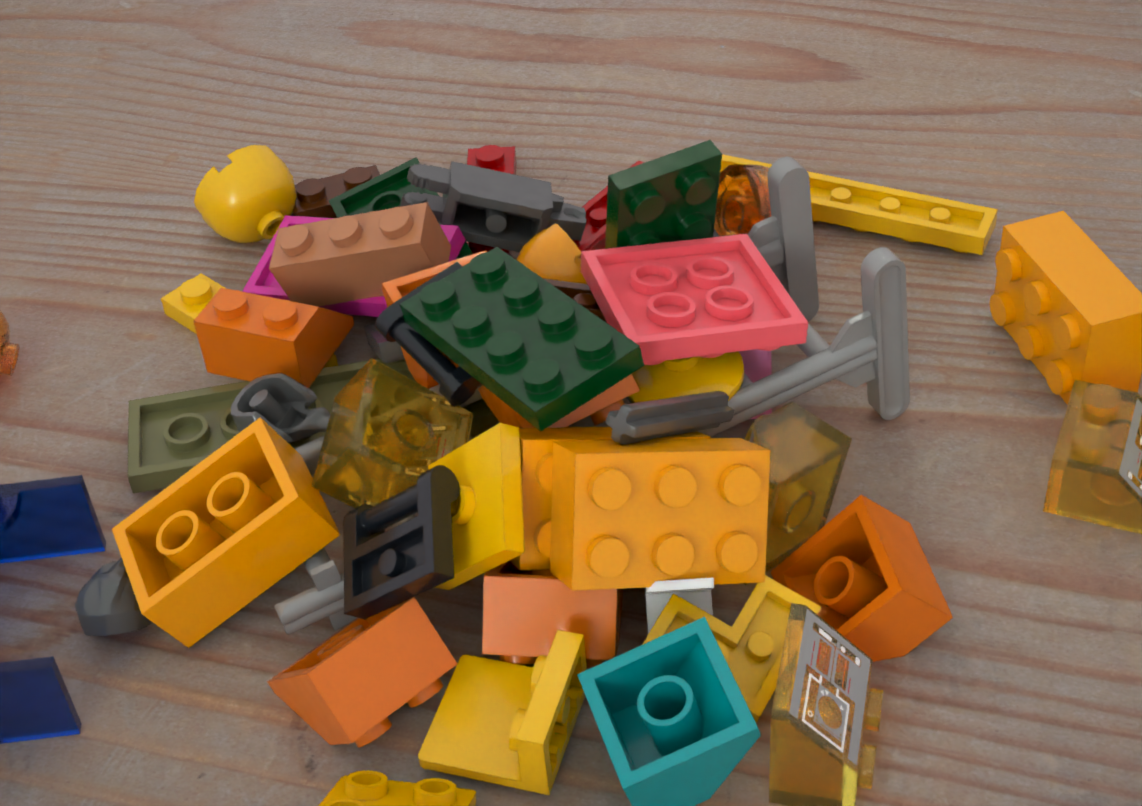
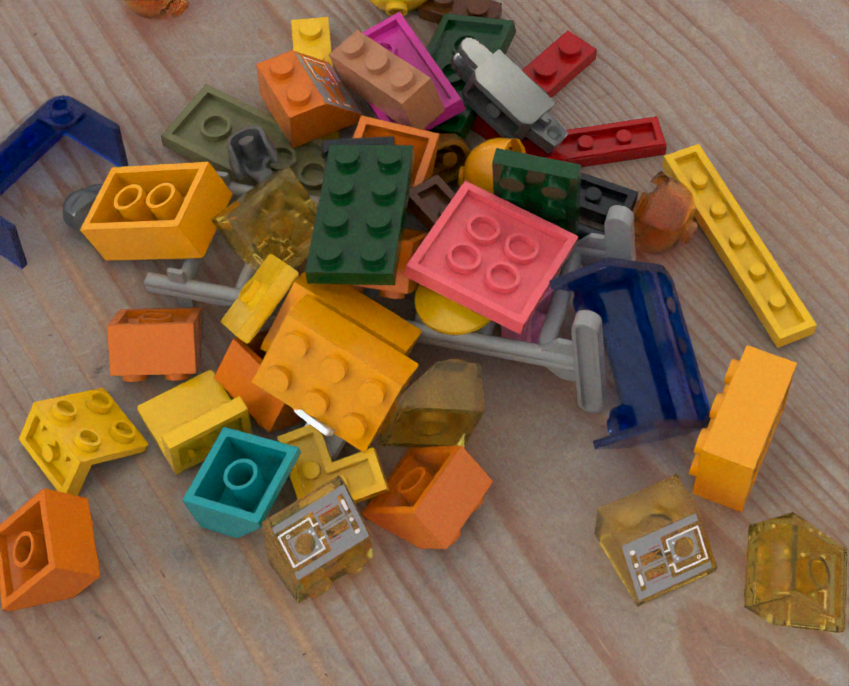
camera: 40 degrees right, 15 degrees up
black plate [343,465,460,620] -> none
dark grey axle [606,391,734,445] -> none
none -> clear blue windscreen [549,257,711,449]

